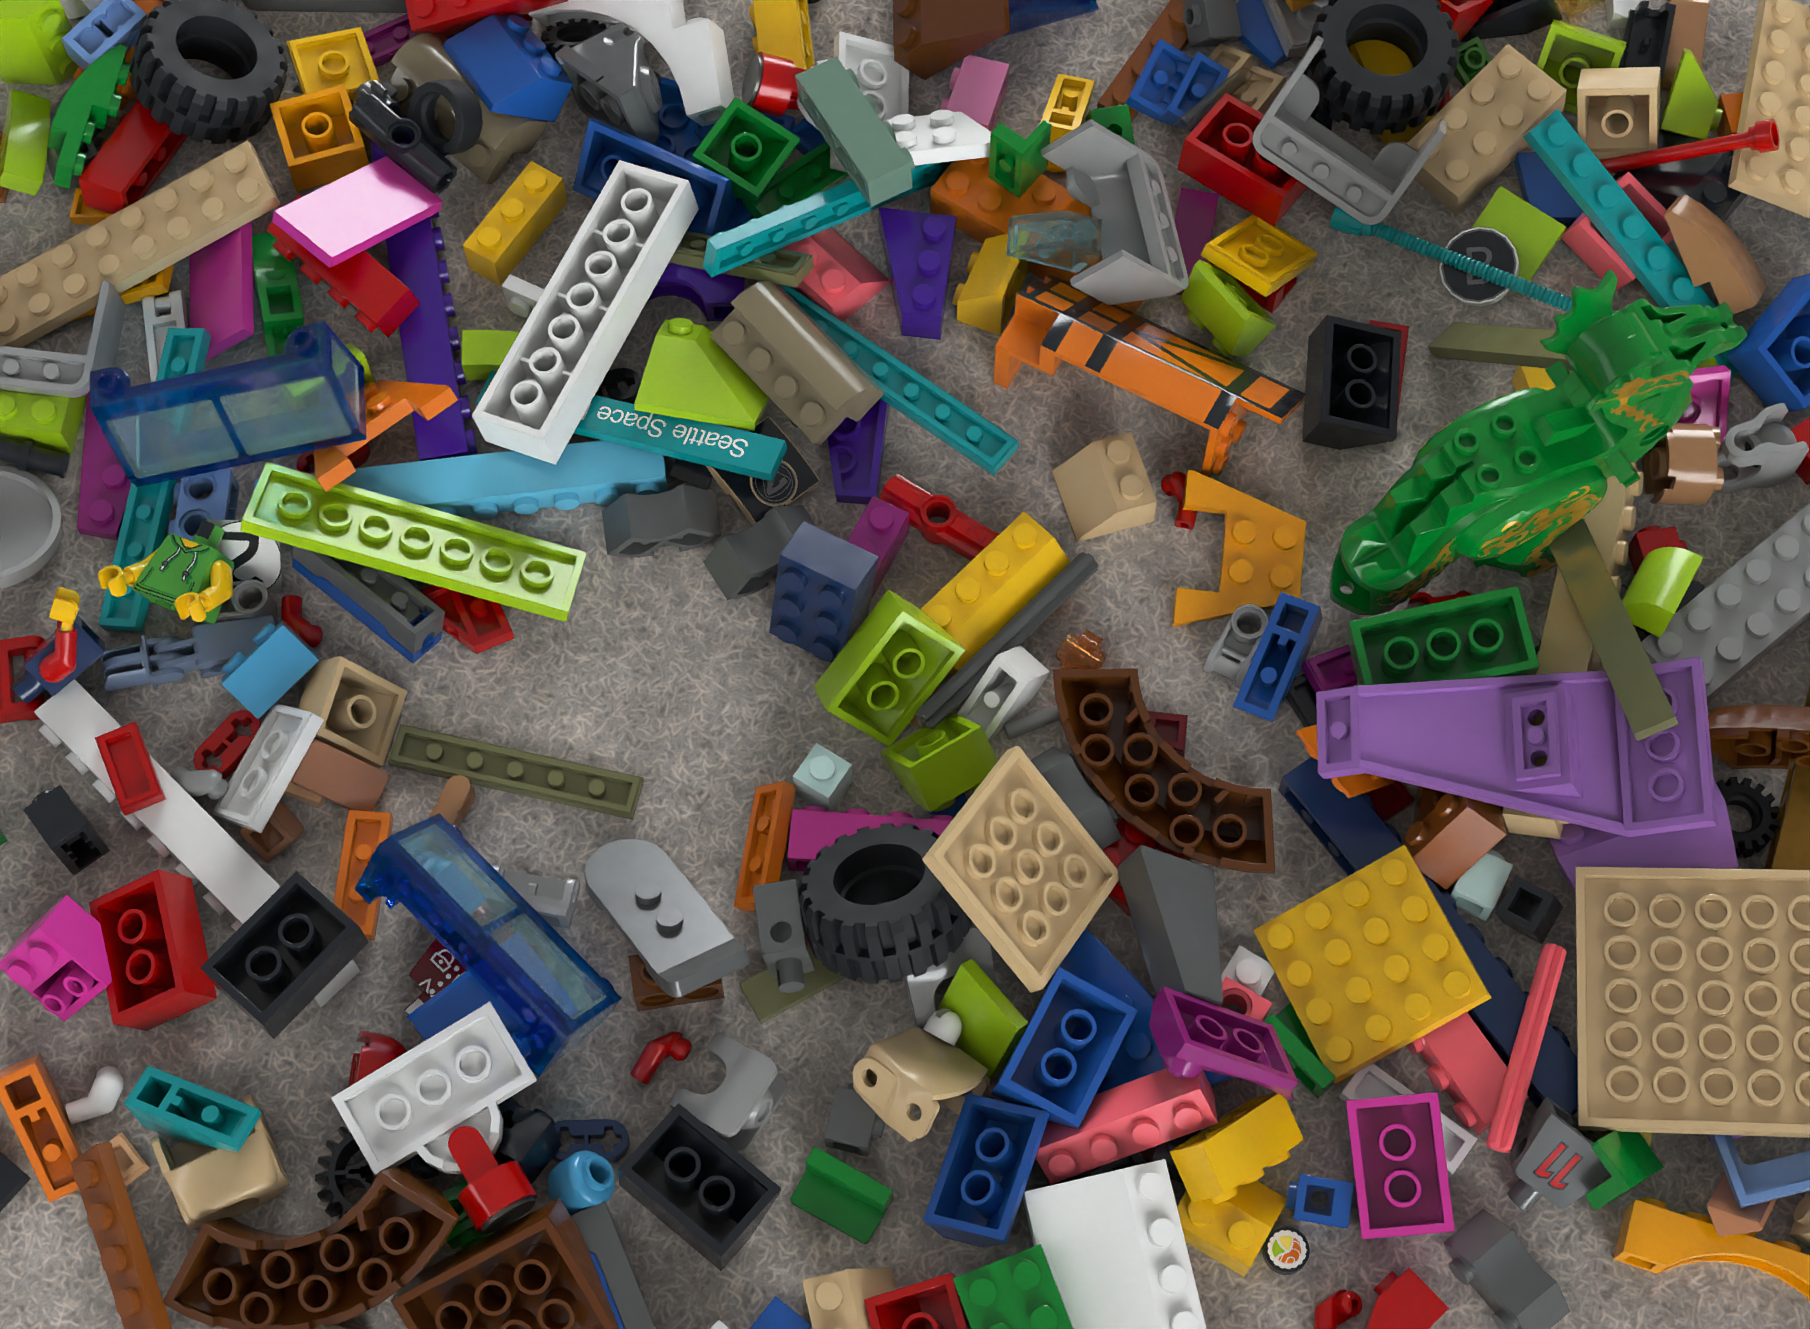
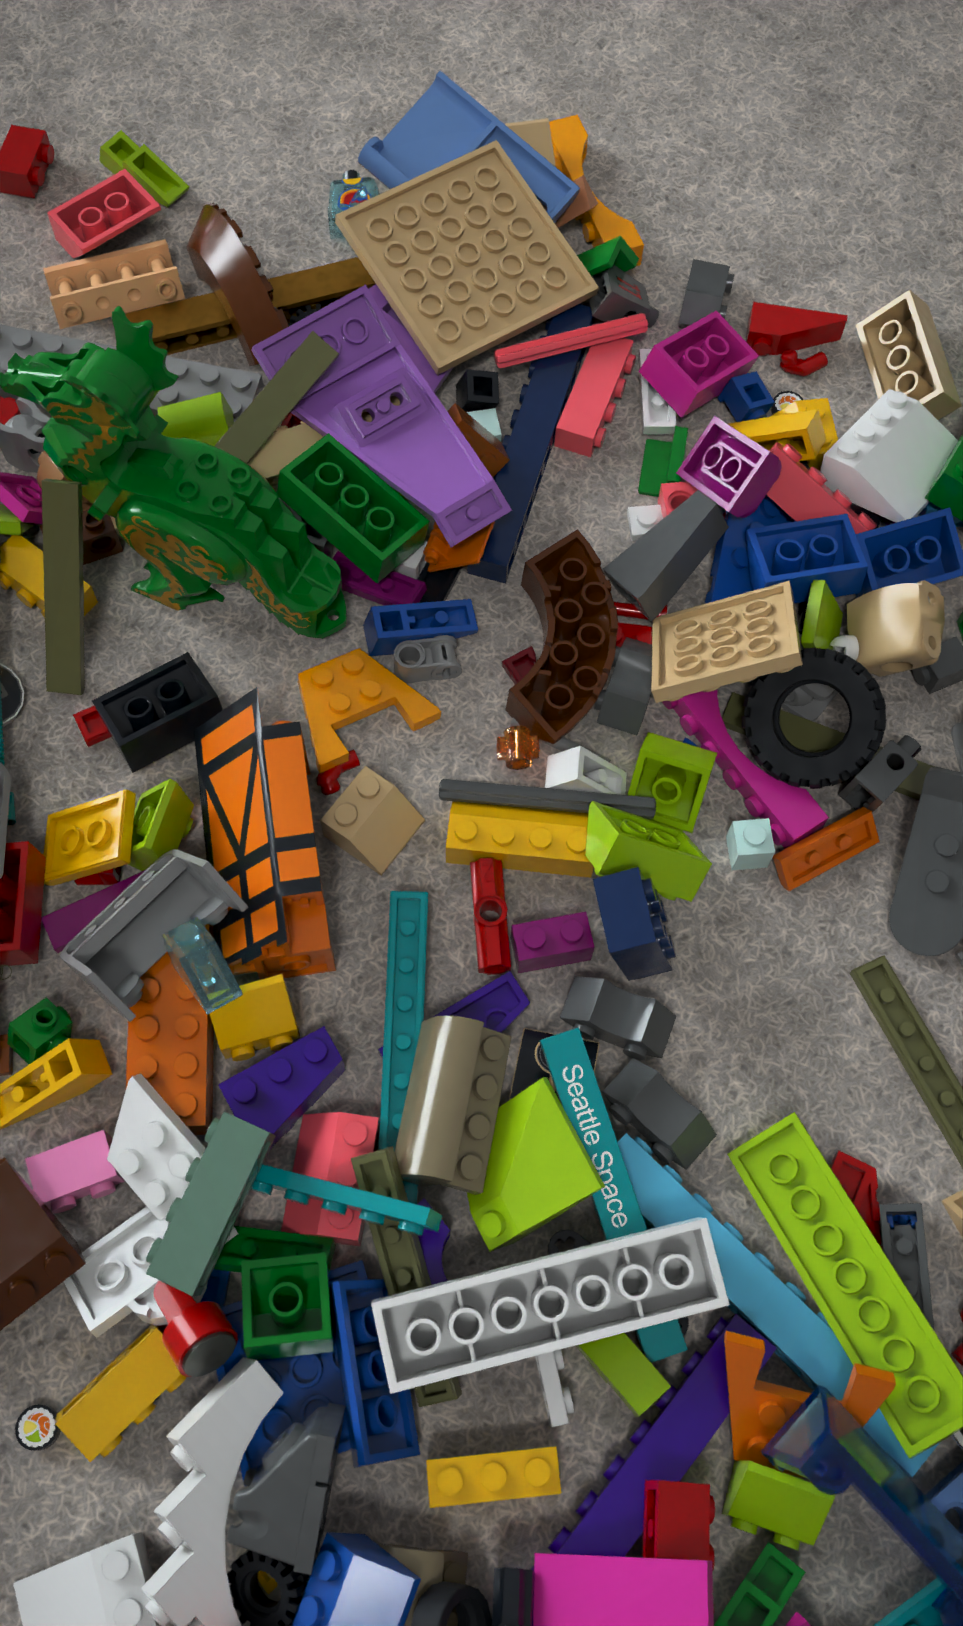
camera: 130 degrees left, 0 degrees up
green panel [988,120,1052,198] -> none
yellow plate [1253,844,1492,1084] -> none

